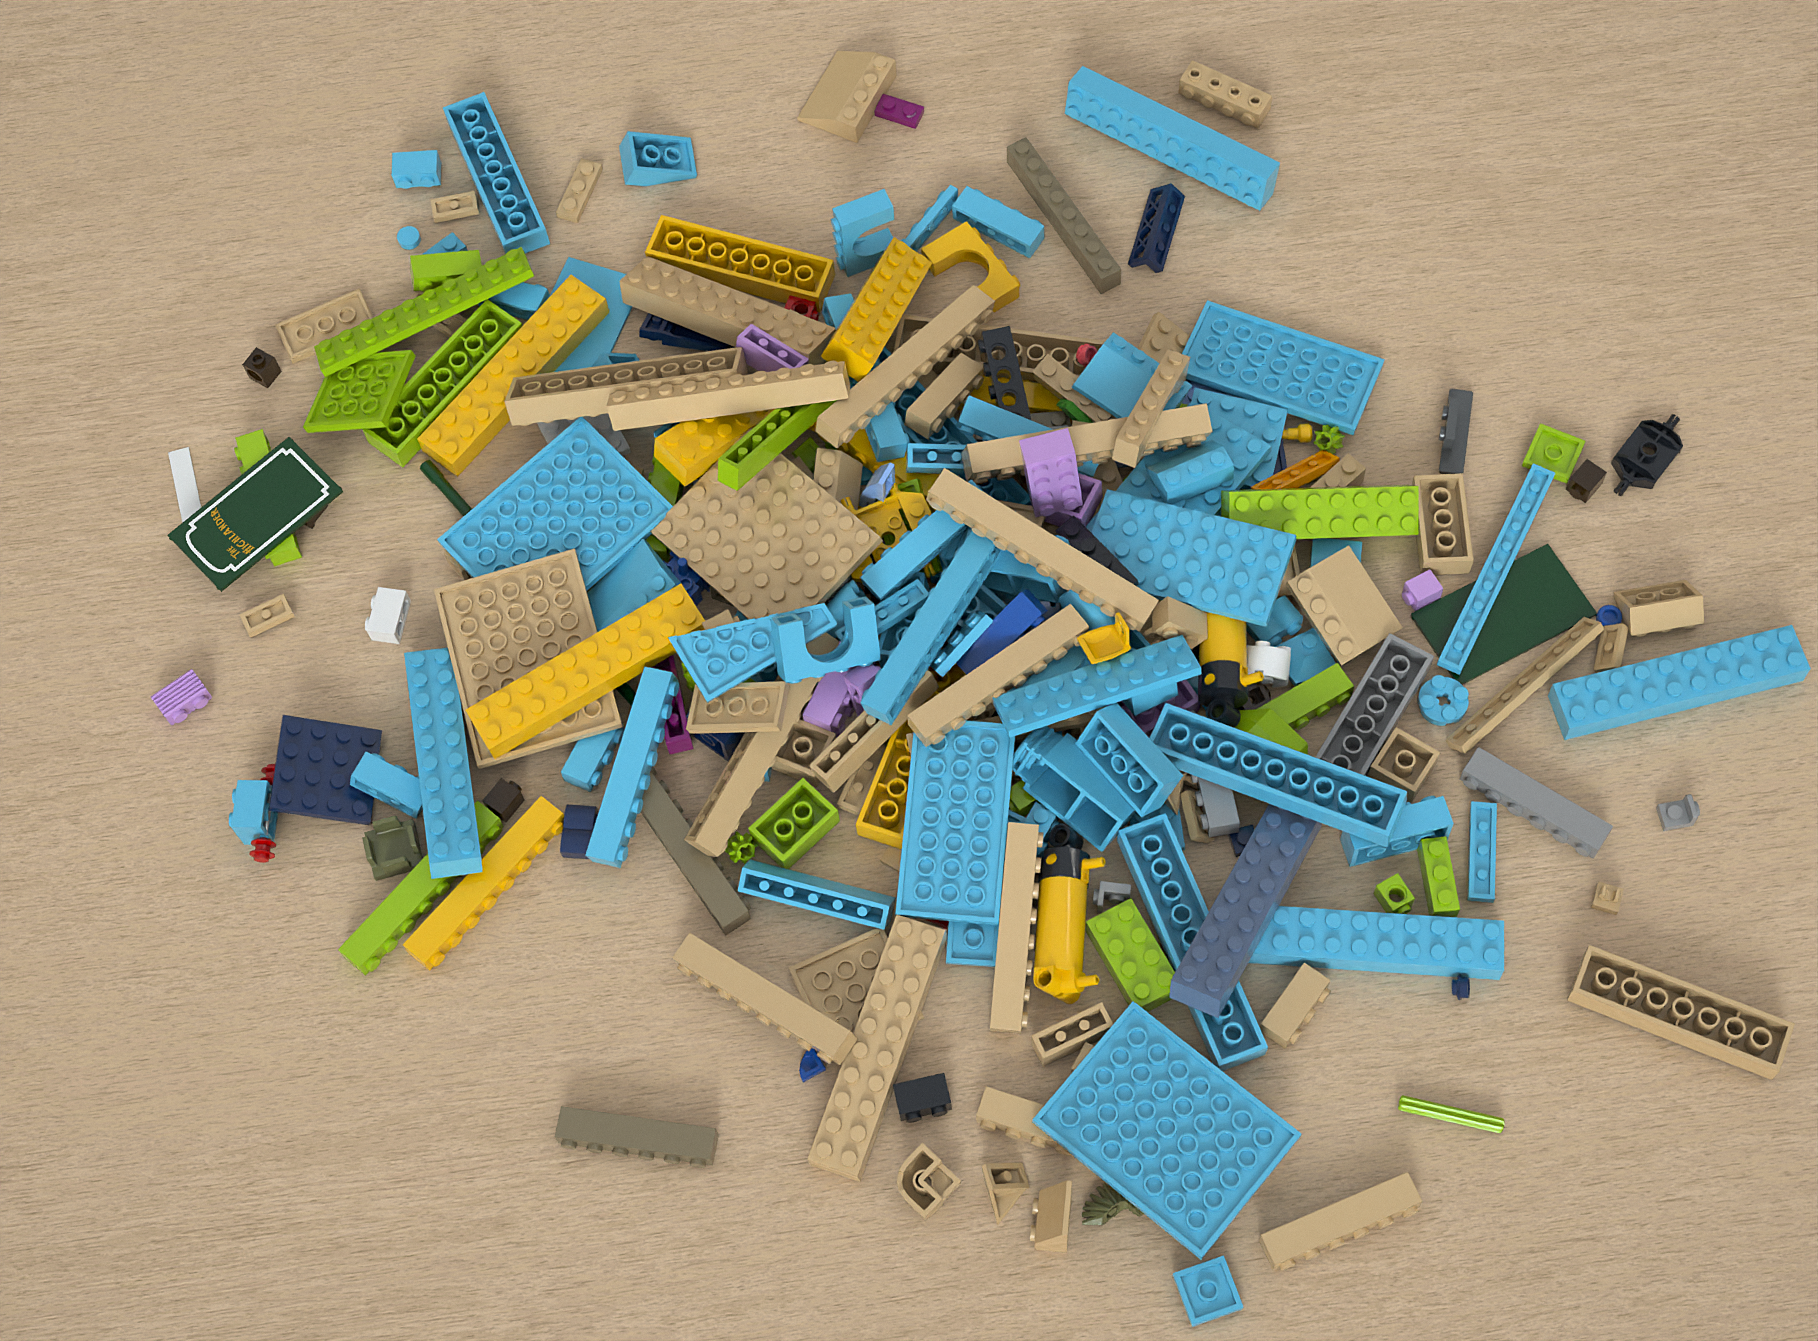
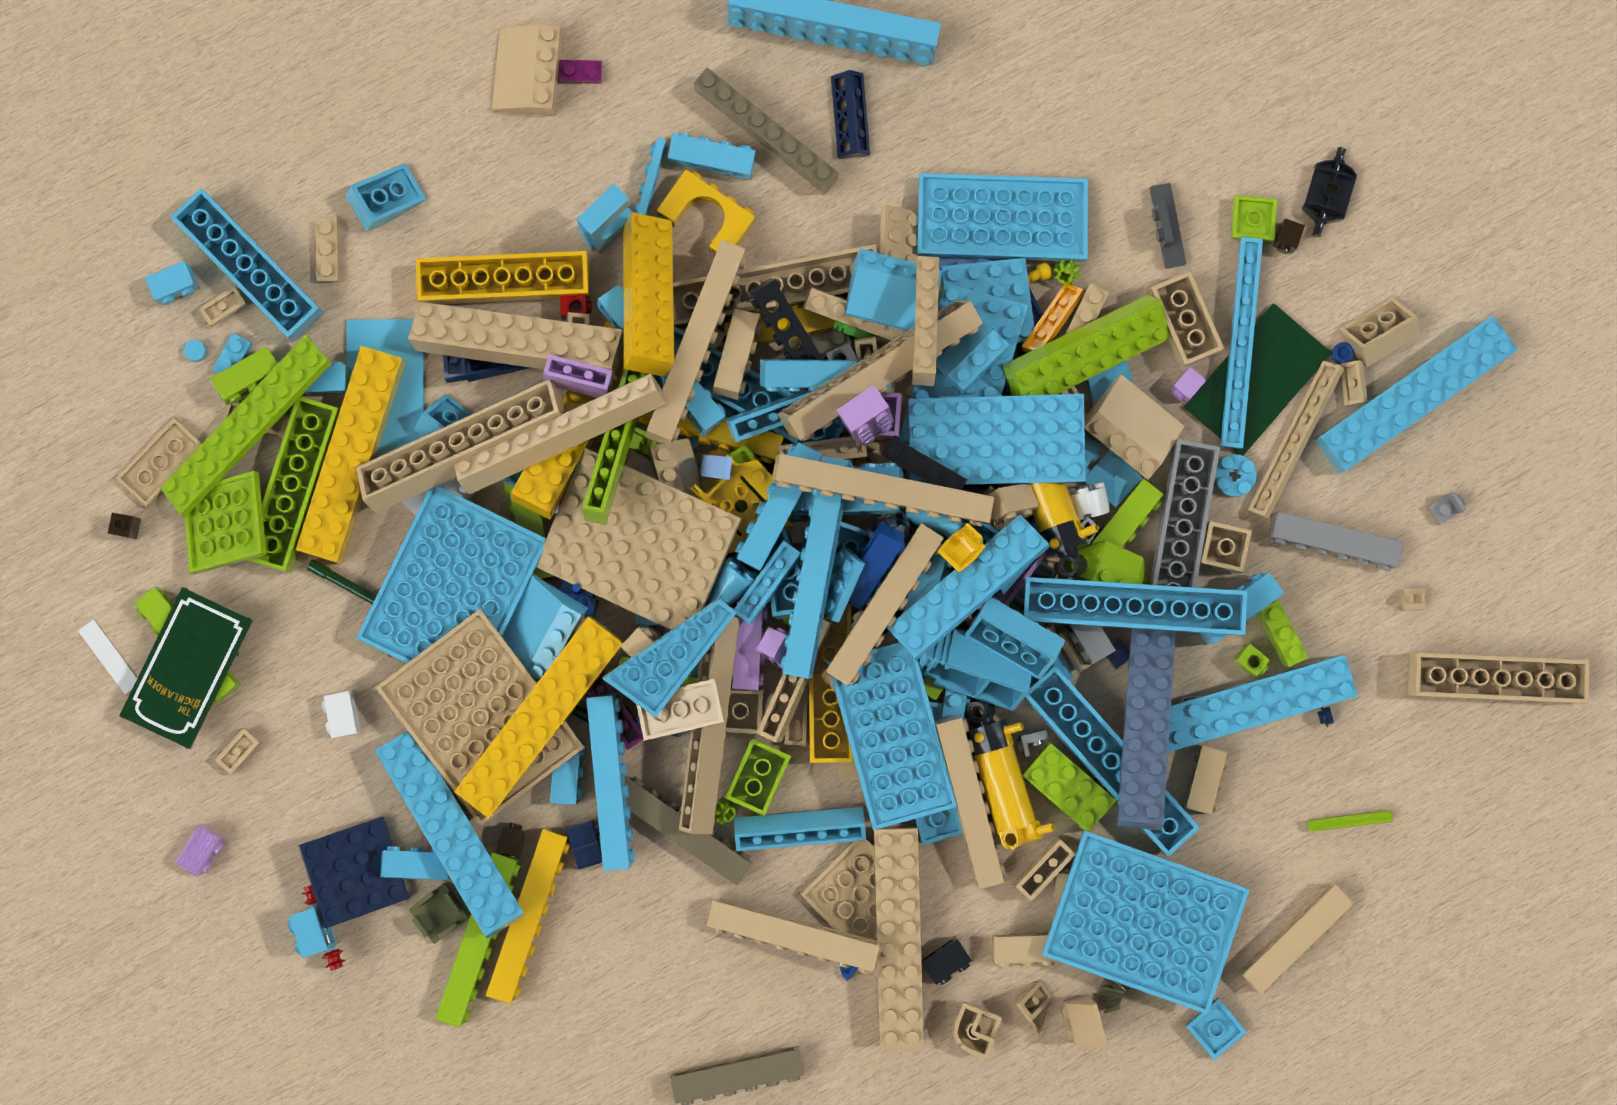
camera: 30 degrees left, 20 degrees up
medium azure arch [770,596,881,684] -> none
coral plate [1076,344,1098,367] -> none
medium azure plate [1467,801,1497,903] -> none

